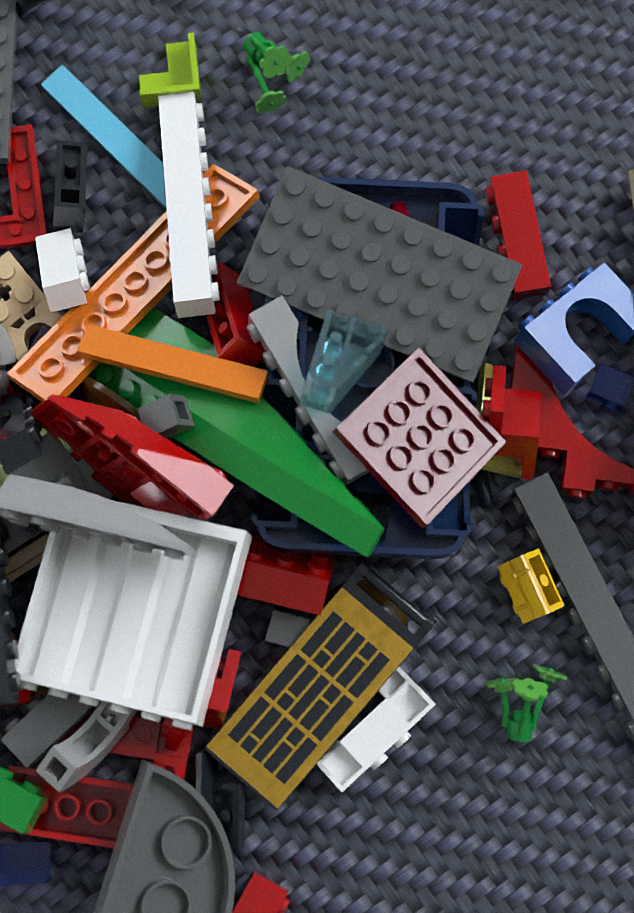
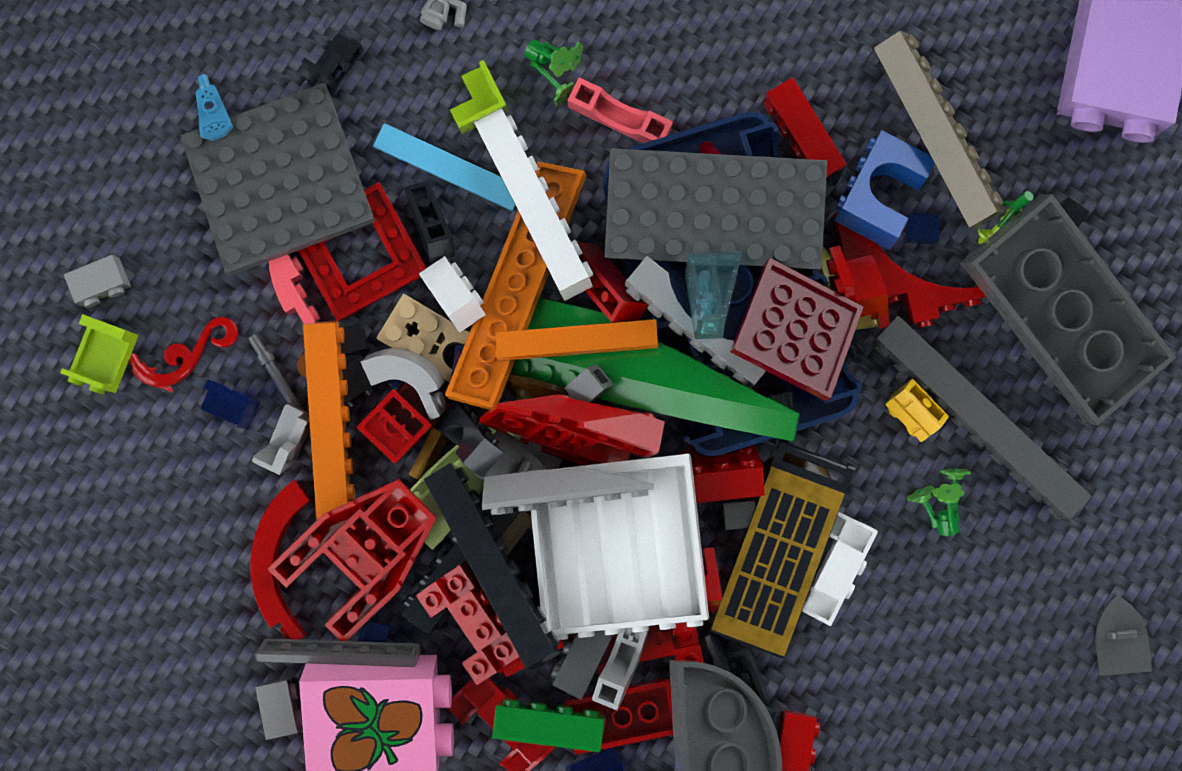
camera: 20 degrees left, 5 degrees up
none -> coral arch [568,77,673,143]

